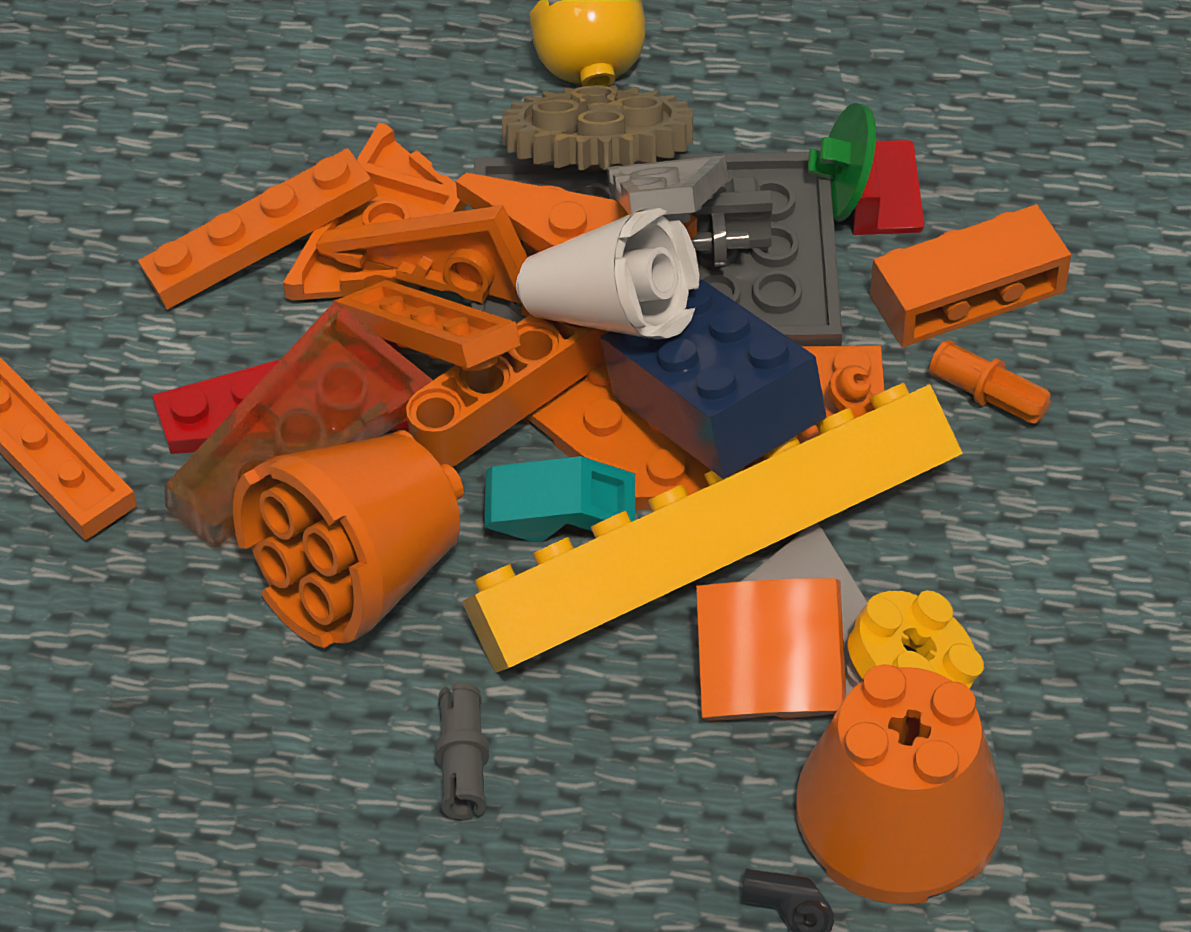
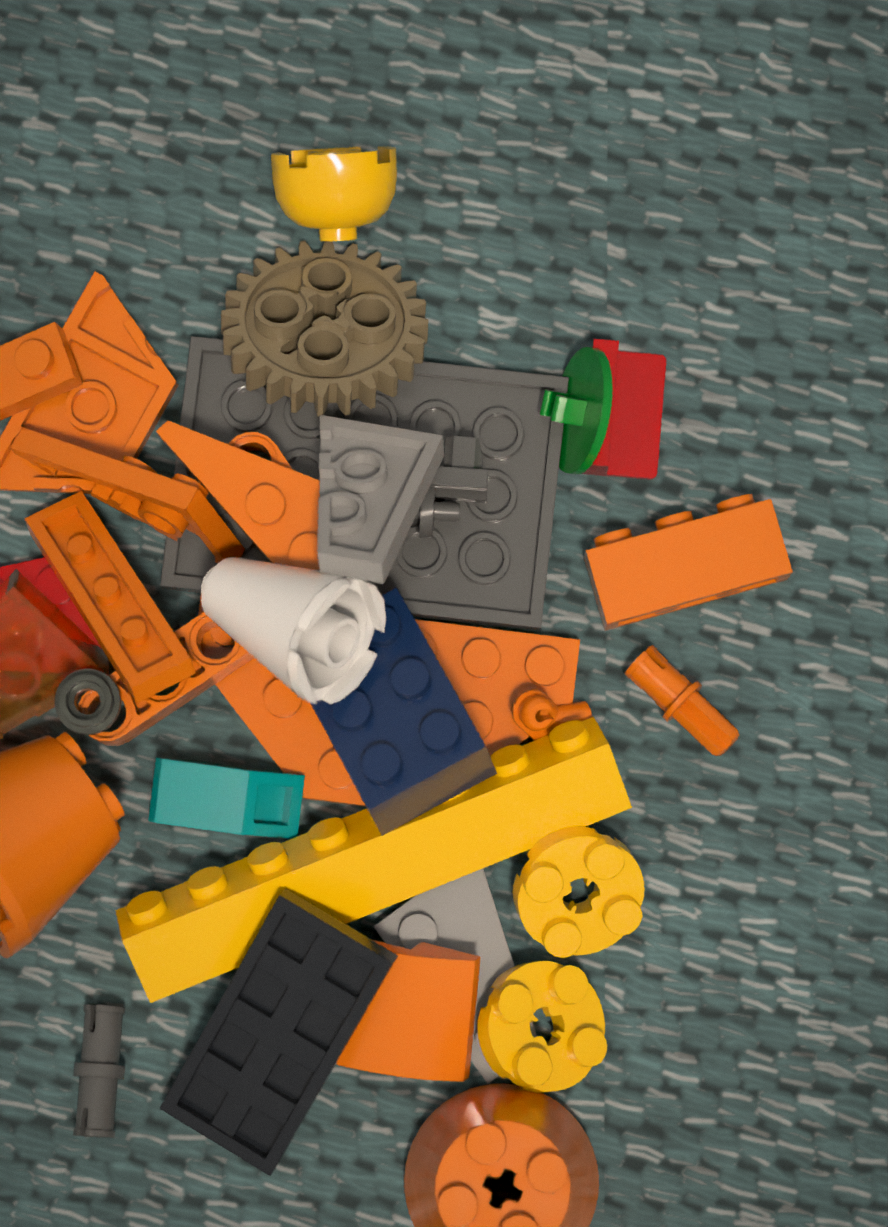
camera: 10 degrees right, 30 degrees up
none -> pearl dark grey plate [55,669,121,735]
none -> black plate [159,889,398,1176]
none -> yellow plate [513,826,645,958]

